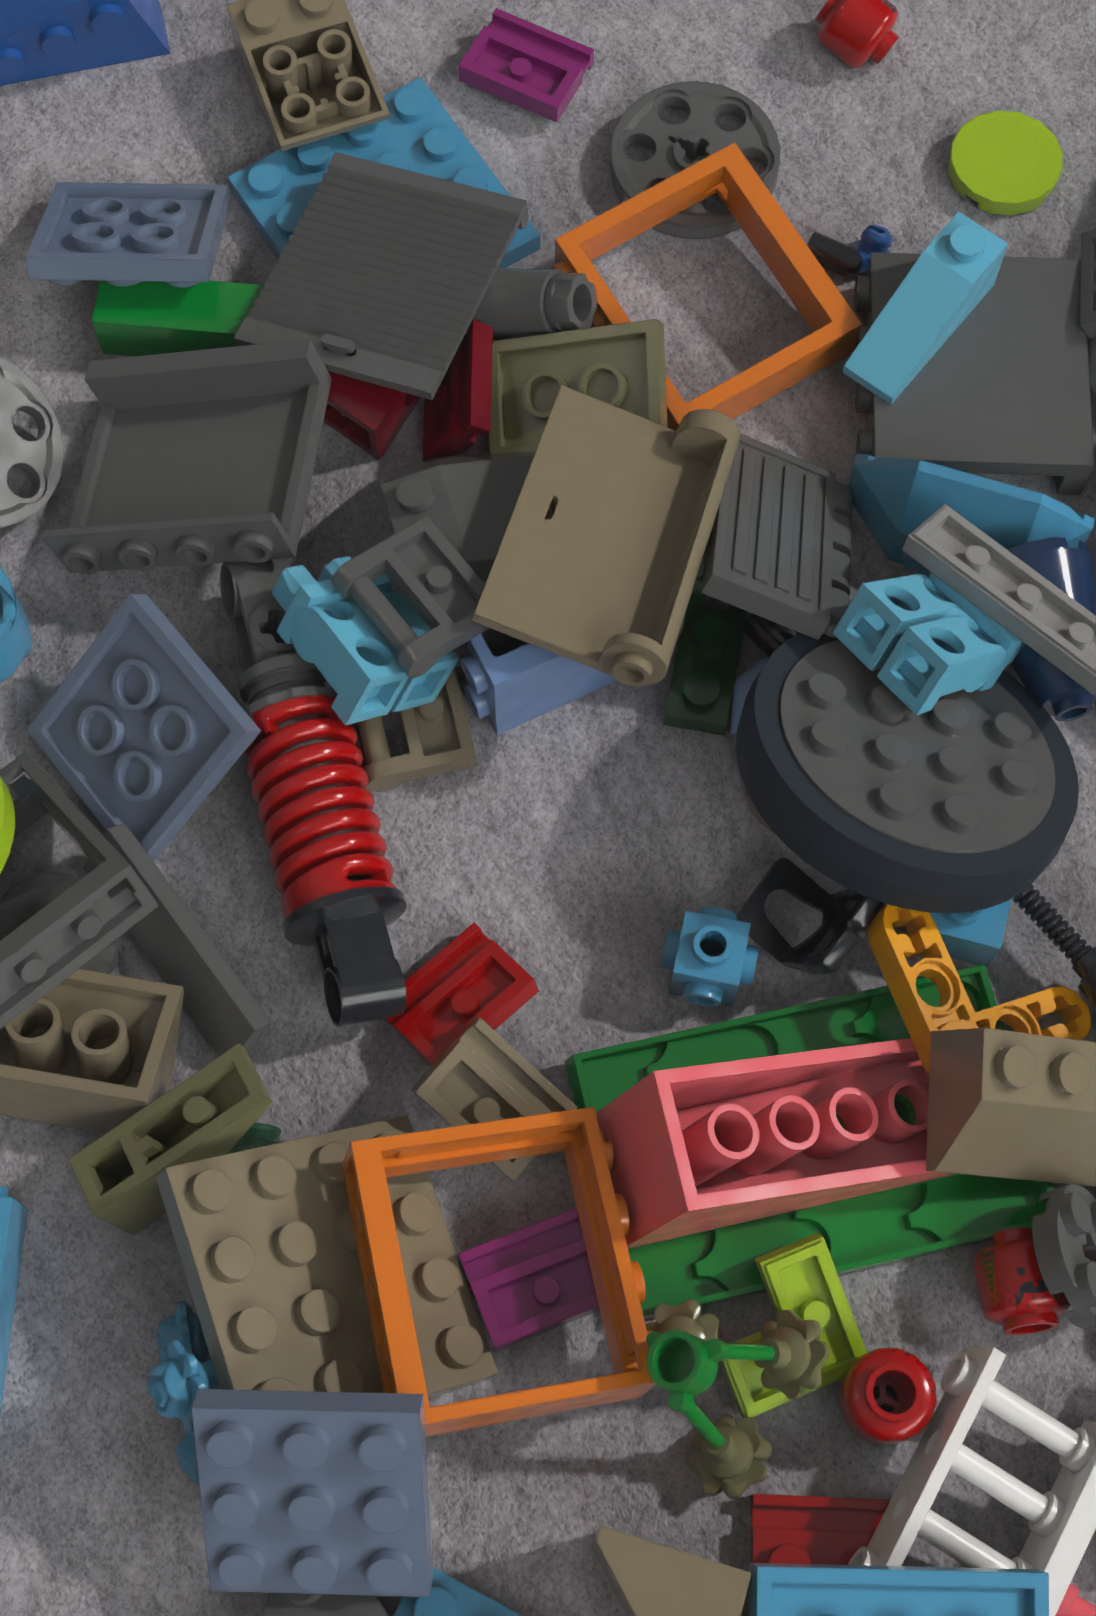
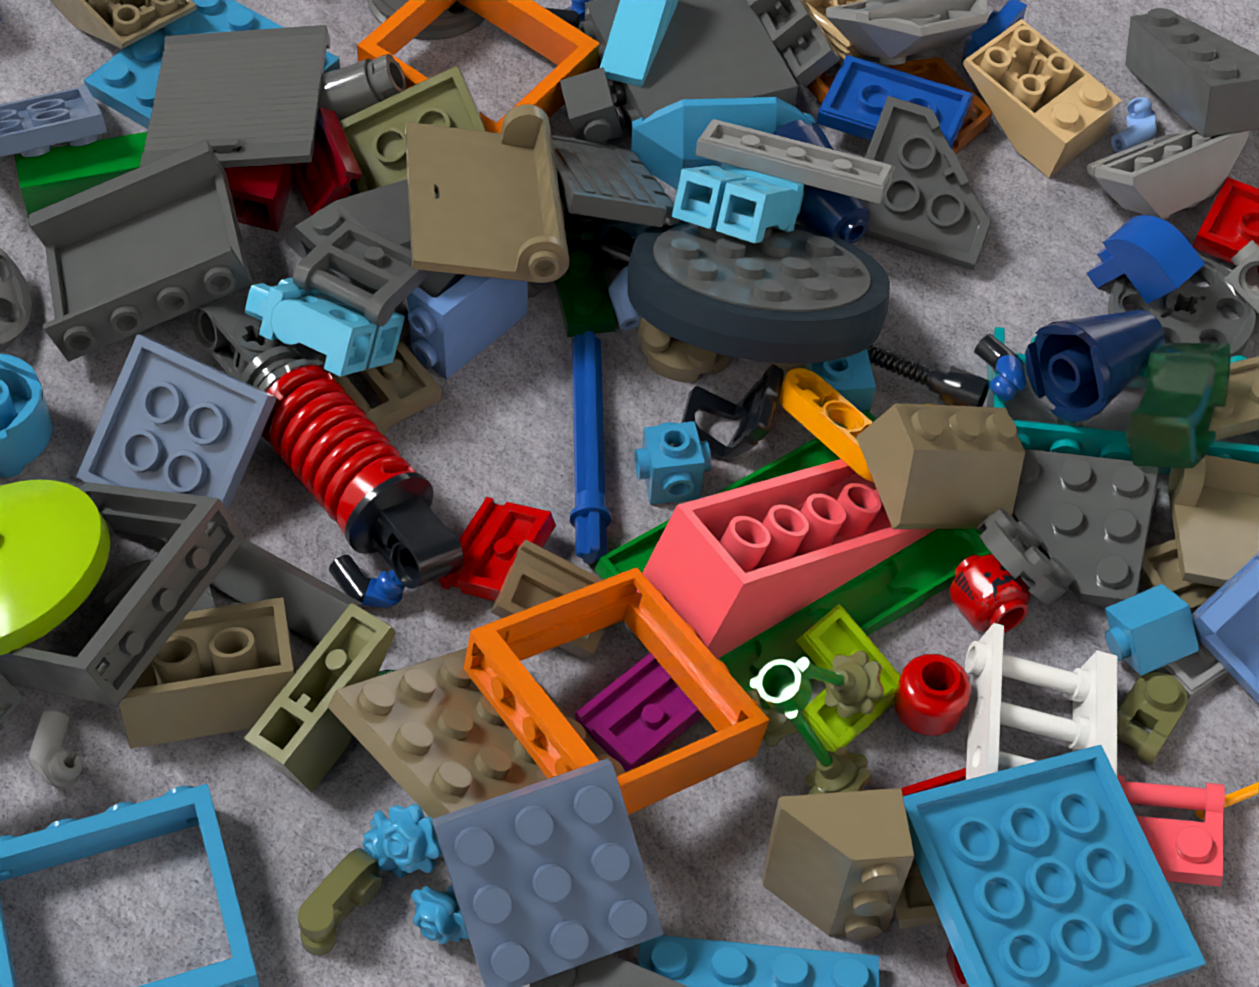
camera: 25 degrees left, 15 degrees down
none -> olive plate [297,848,382,955]
none -> arm [329,555,405,609]
none -> dark grey brick [560,67,624,143]
none -> blue axle [570,331,611,564]

